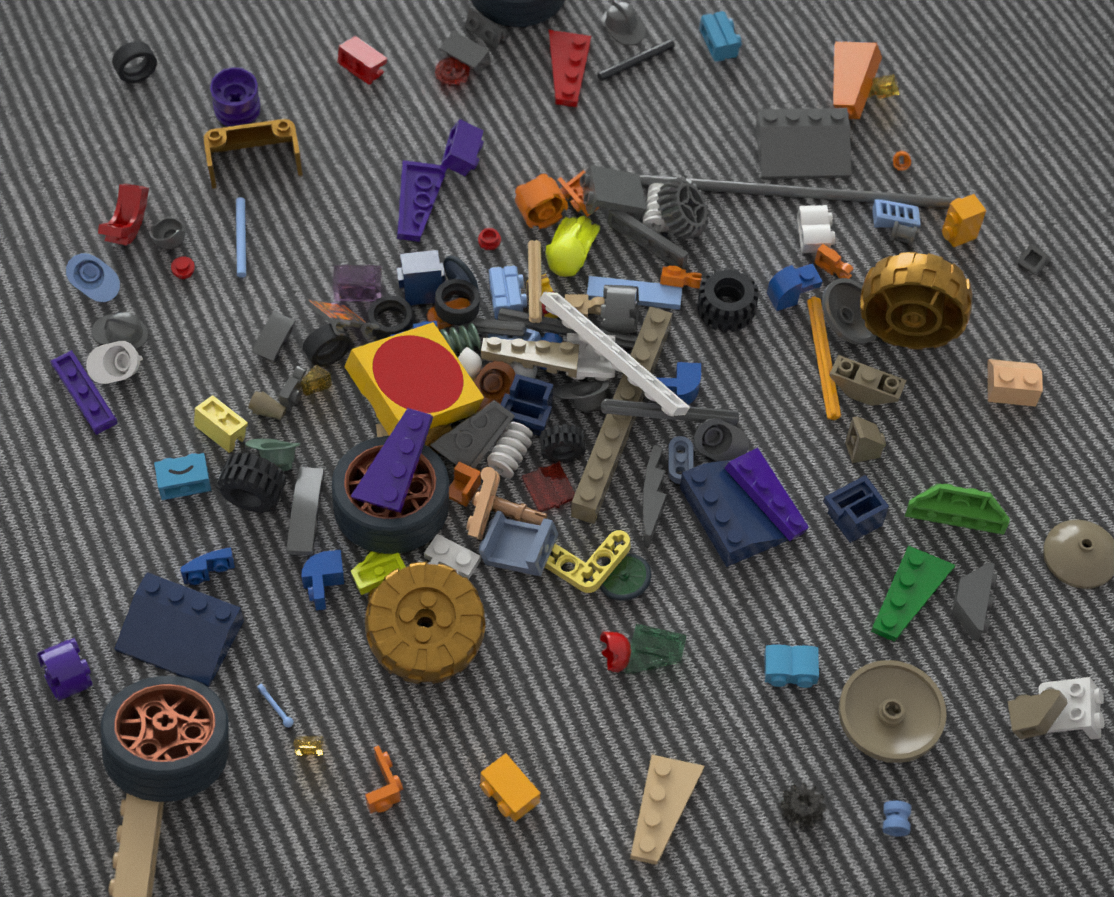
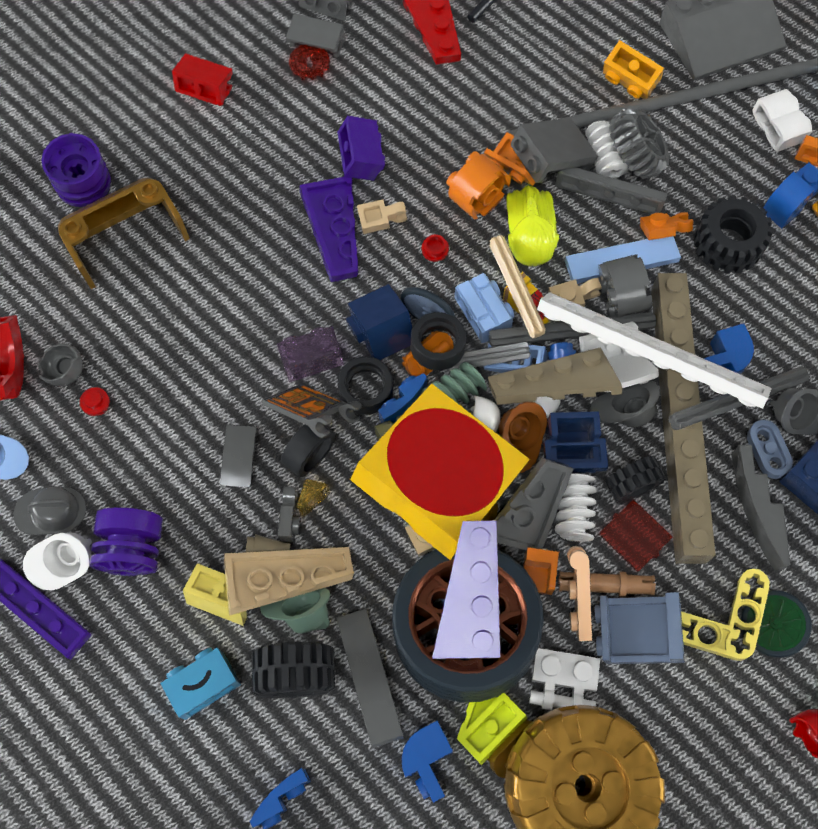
camera: 15 degrees left, 10 degrees up
light blue bar [236,197,246,278] -> none
none -> dark purple wheel [89,507,163,576]
none -> tan wing [224,547,354,616]
none -> tan plate [357,200,407,234]
none -> light orange brick [603,40,664,99]

